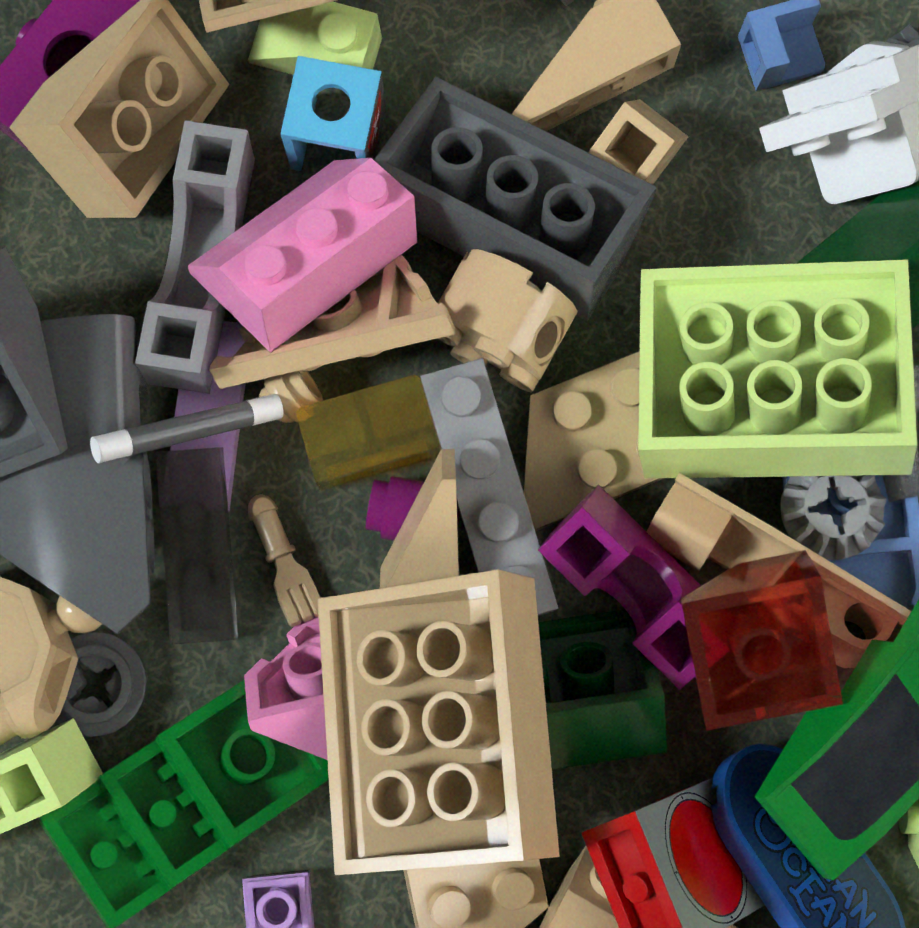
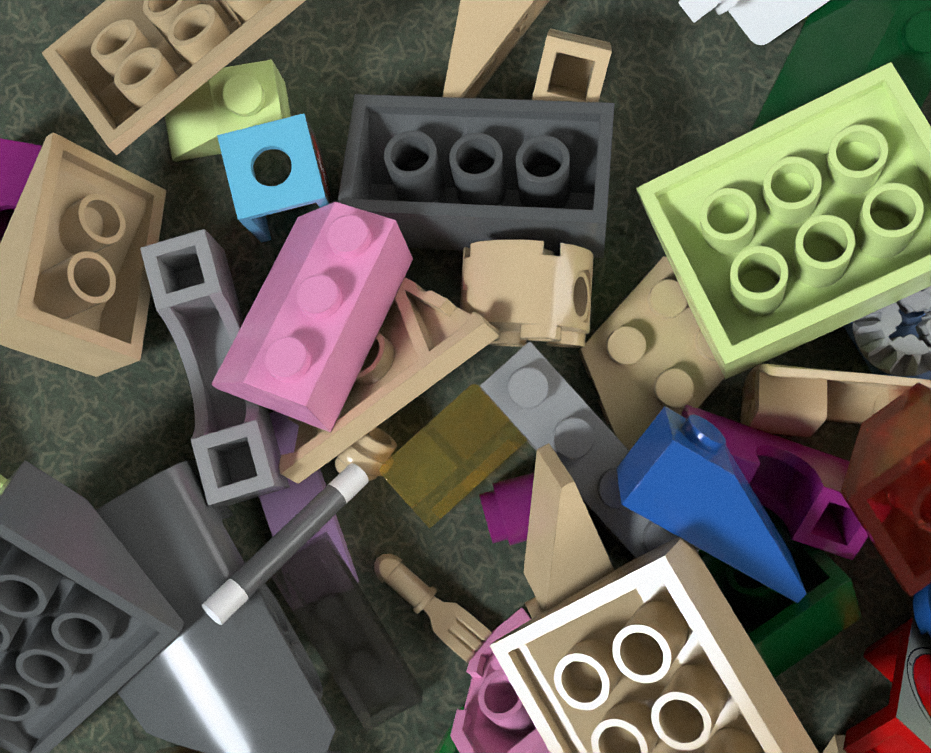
camera: 25 degrees left, 5 degrees up
none -> blue slope [616,406,807,603]

